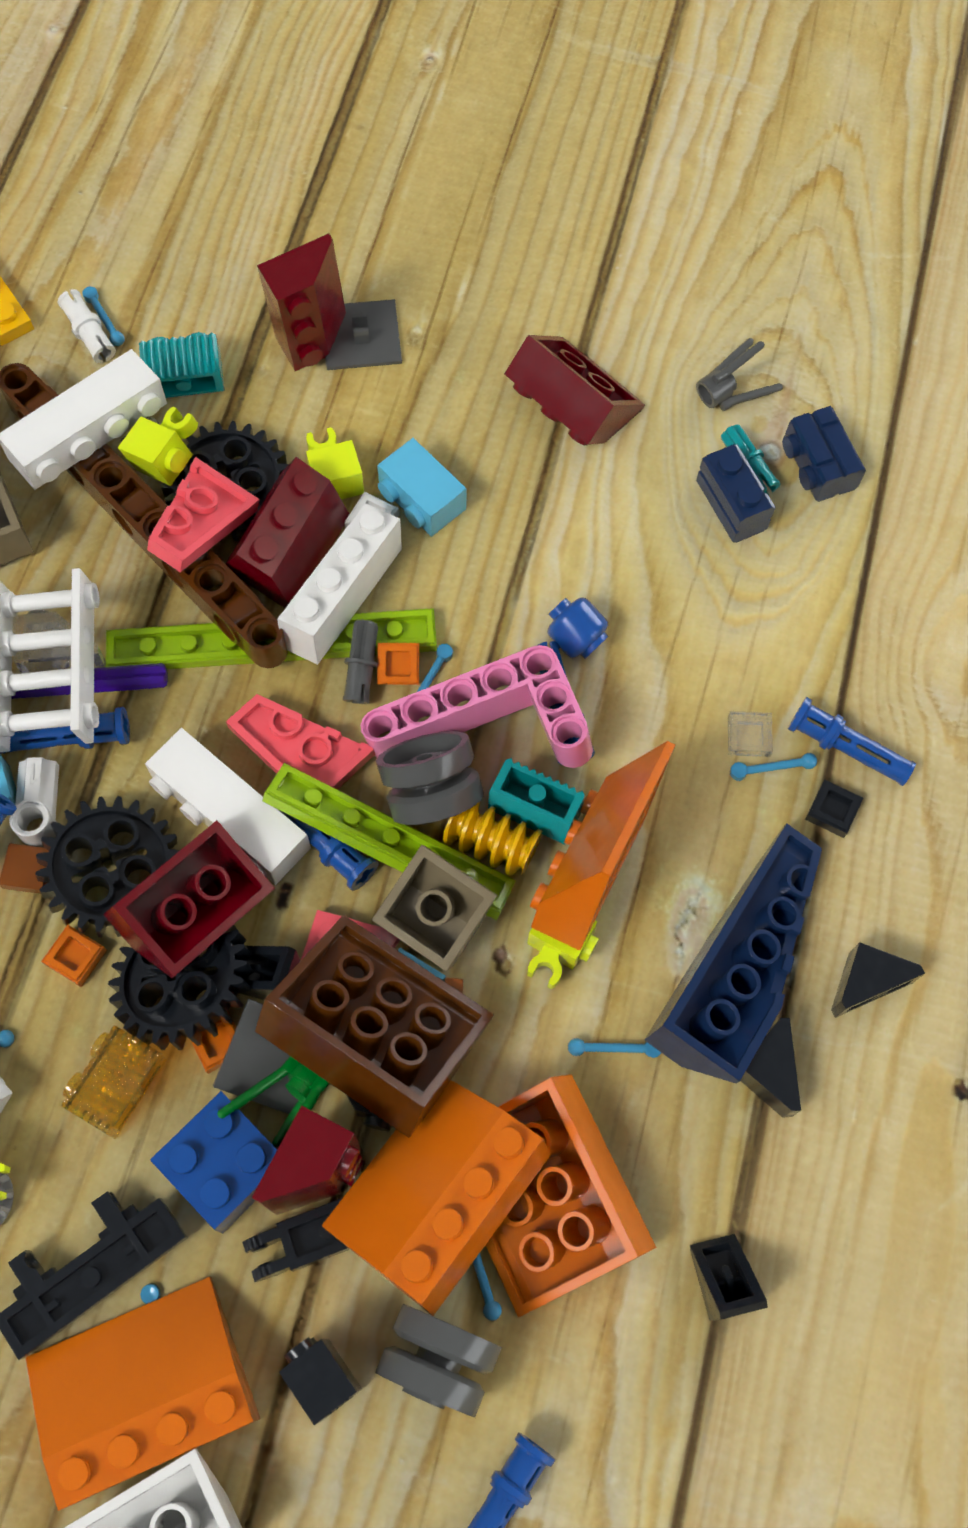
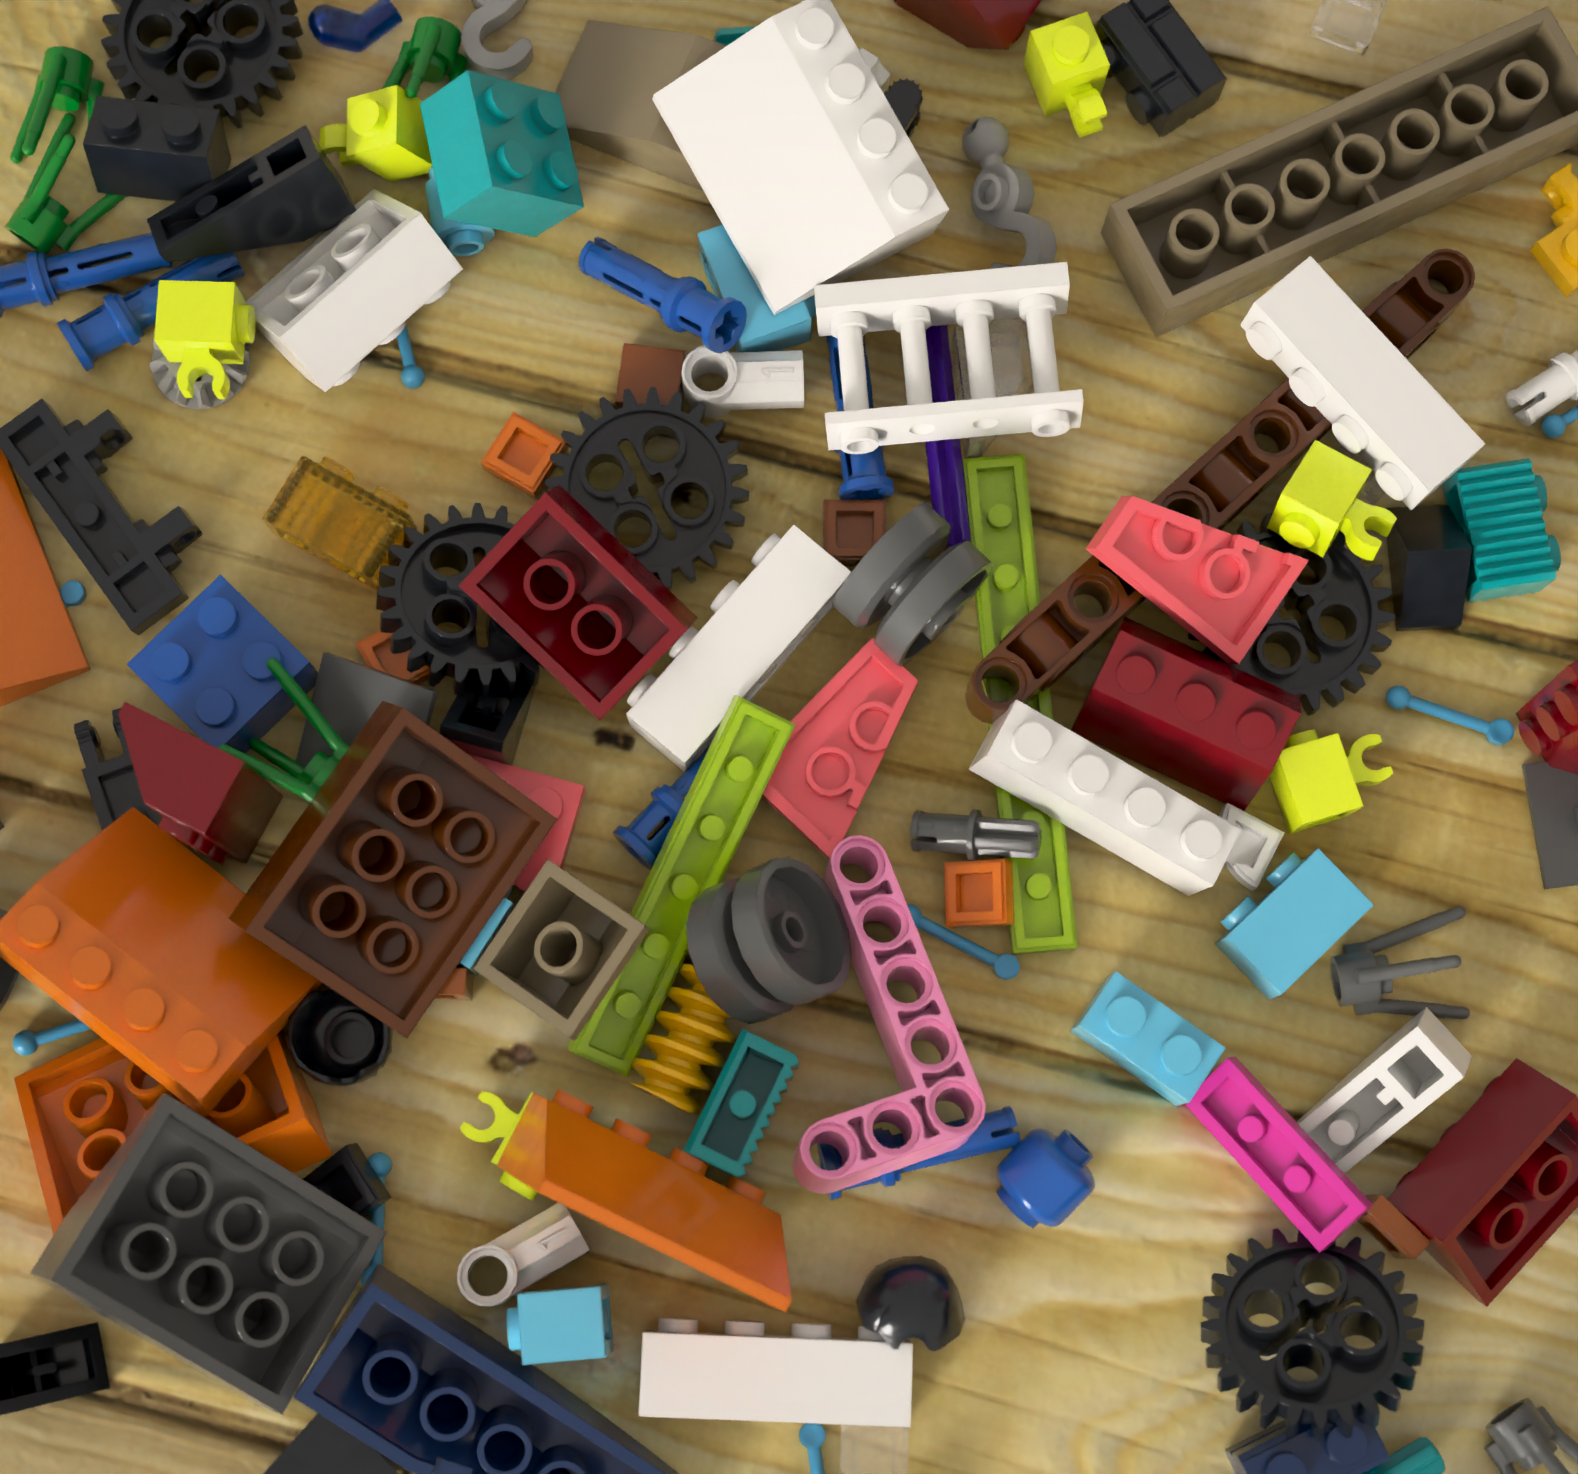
camera: 90 degrees right, 10 degrees up
none -> dark grey slope [30,1094,386,1414]
none -> black hair [286,989,393,1087]
none -> black tile [303,1143,392,1218]
none -> white piece [457,1202,590,1307]
none -> medium azure brick [507,1283,614,1365]
none -> white brick [639,1318,913,1427]
none -> dark orange tile [823,499,886,566]
none -> dark grey wheel [832,502,994,667]
none -> black hair [856,1256,965,1351]
none -> medium azure brick [1070,971,1226,1106]
none -> dark pink plate [1185,1056,1373,1252]
none -> black gear [1201,1228,1425,1442]
none -> white slope [1297,1007,1472,1174]
none -> dark grey plant [1330,906,1470,1019]
none -> dark orange tile [1357,1194,1431,1259]
none -> black slope [1386,505,1472,631]
none -> dark azure hinge [1386,685,1514,745]

